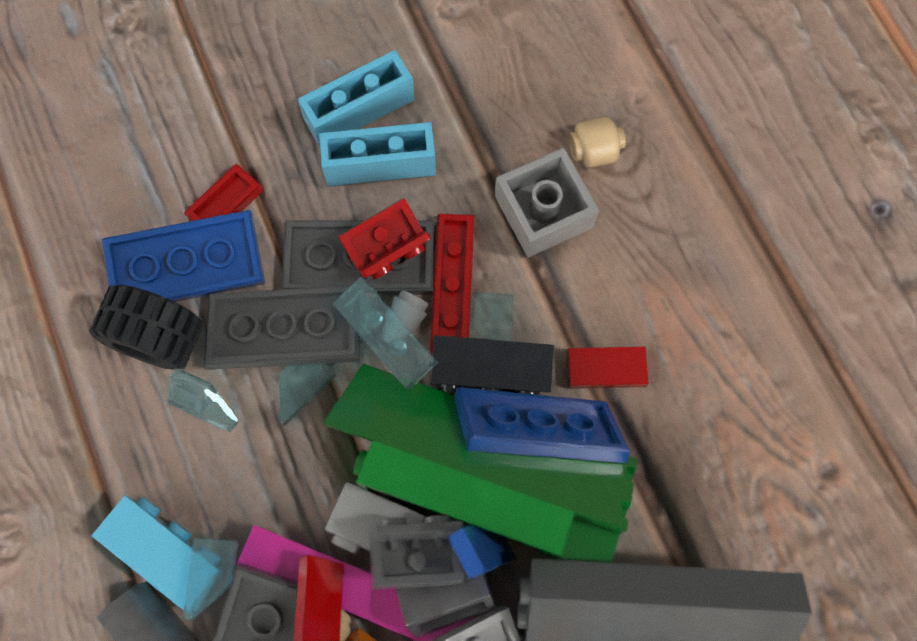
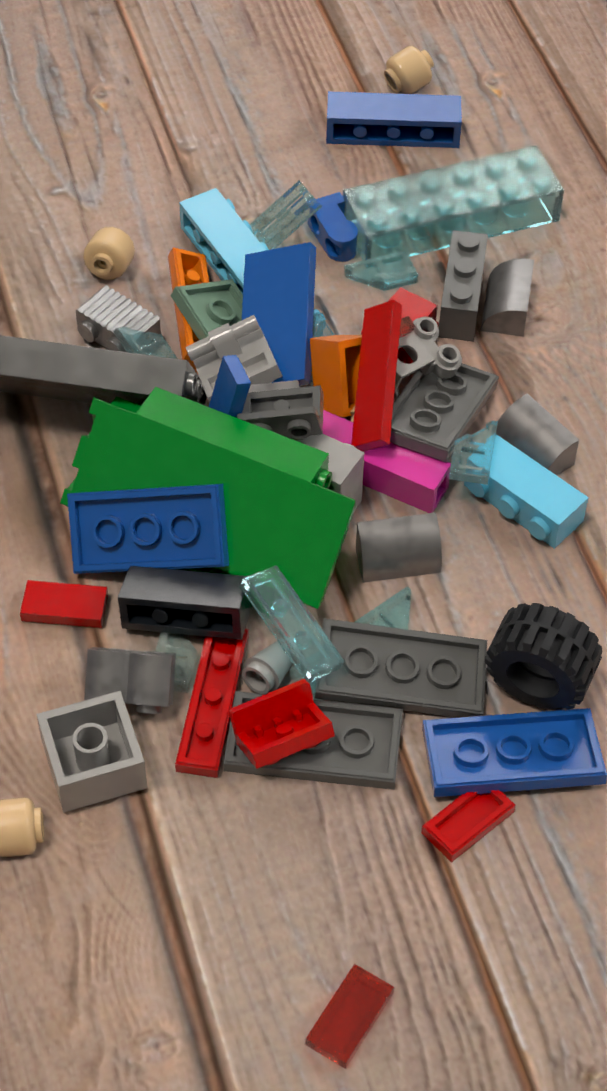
camera: 175 degrees left, 20 degrees down
clear light blue tile [167,369,238,433] -> none
medium azure brick [297,50,415,147] -> none
medium azure brick [319,122,436,186] -> none
none -> flat silver brick [84,647,176,714]
none -> clear red tile [305,964,394,1069]
none -> flat silver brick [356,513,442,583]

